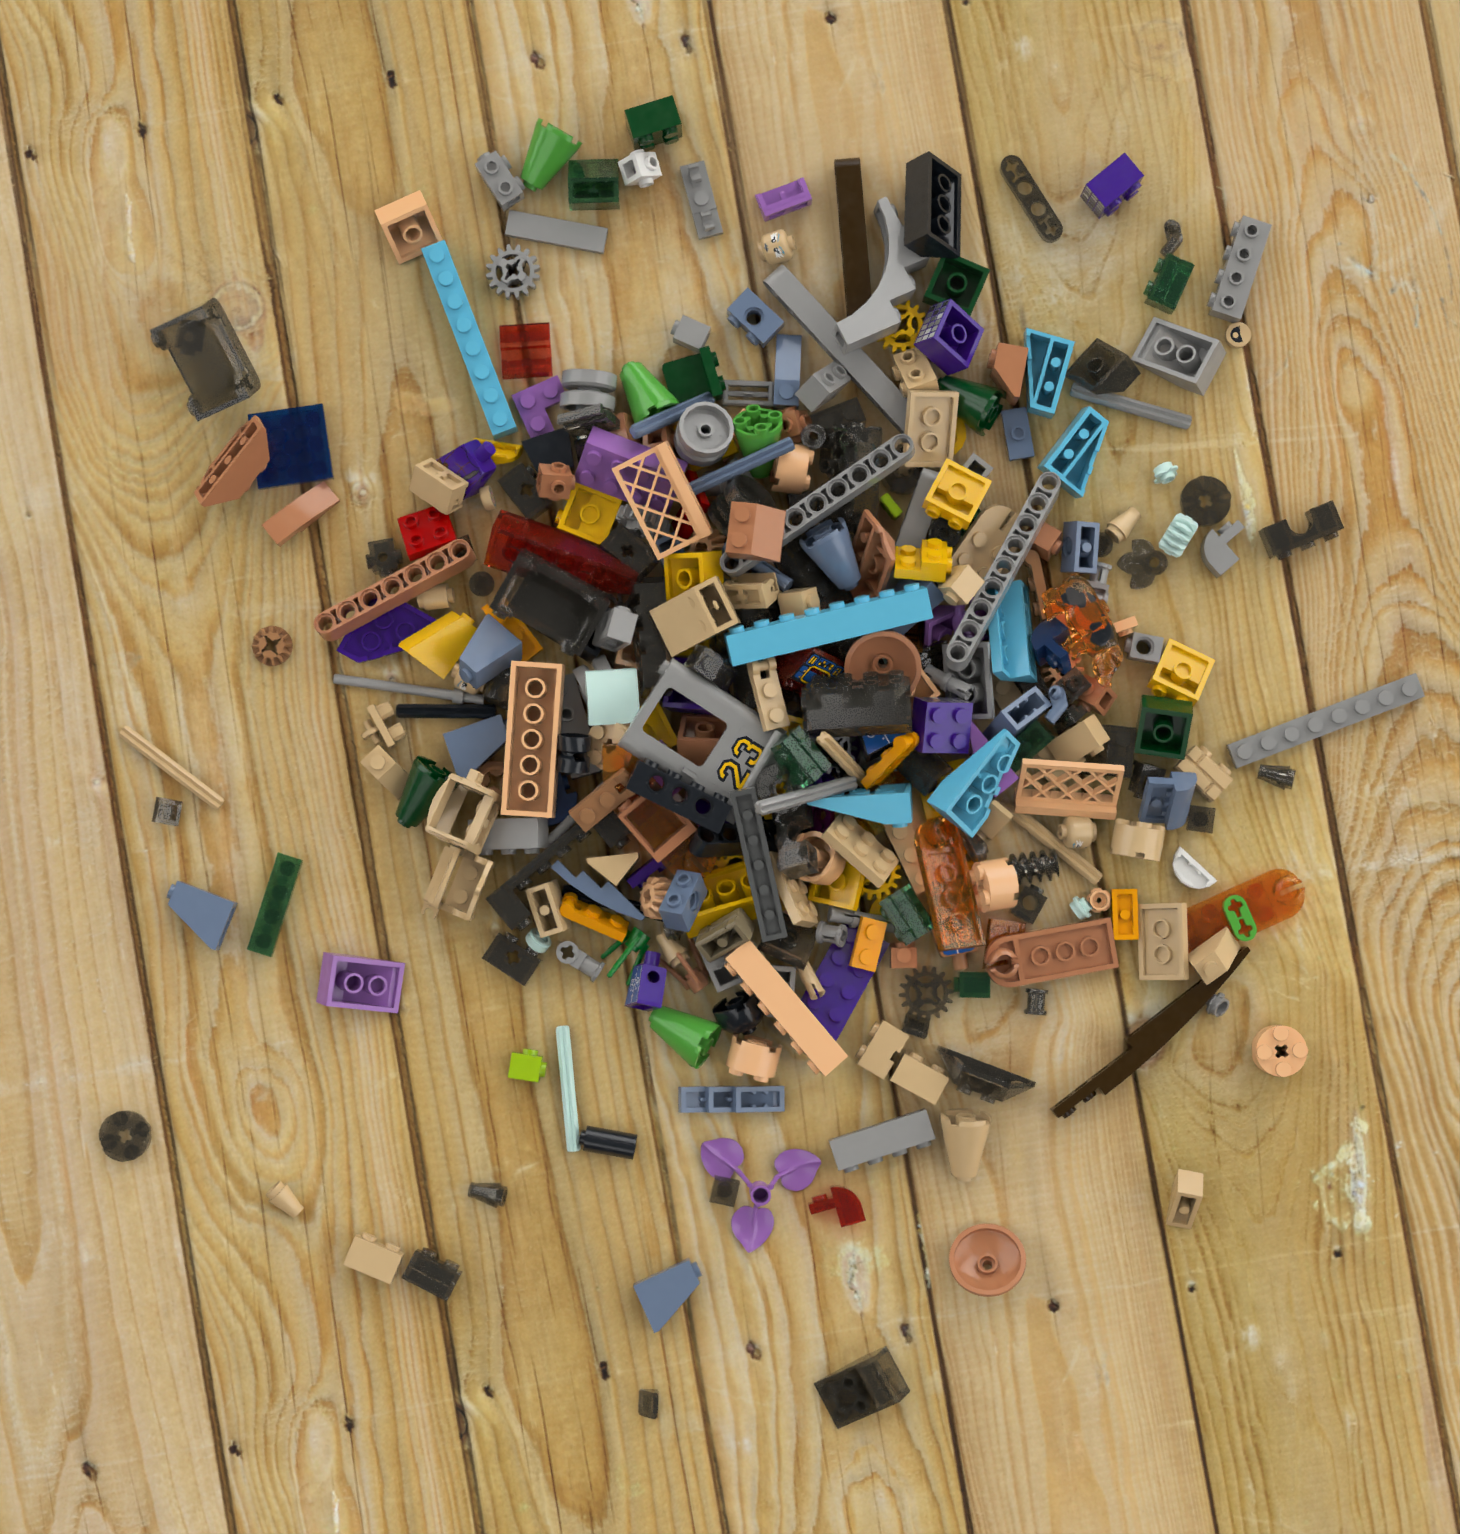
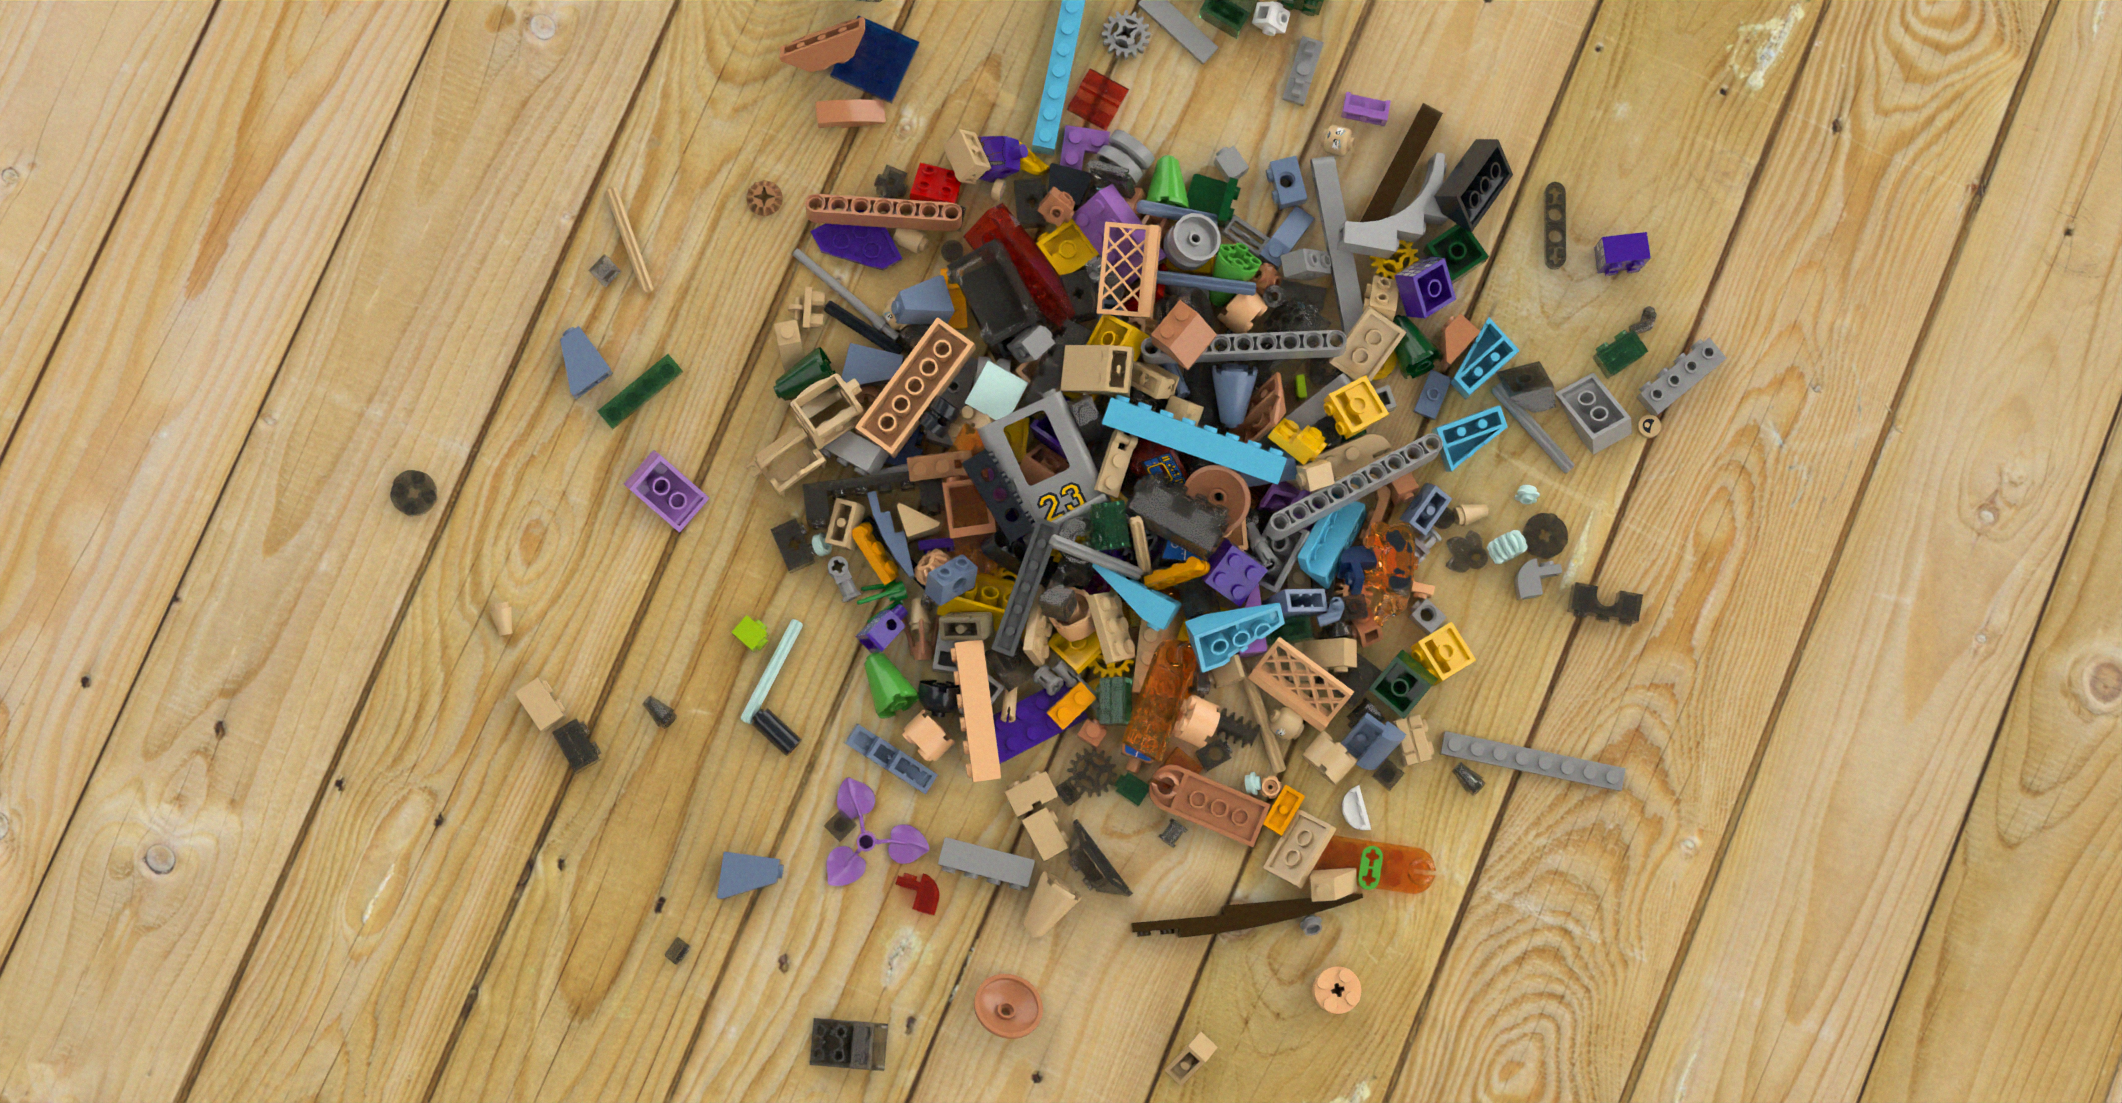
camera: 25 degrees right, 5 degrees down
yellow slope [398,611,477,680] -> none

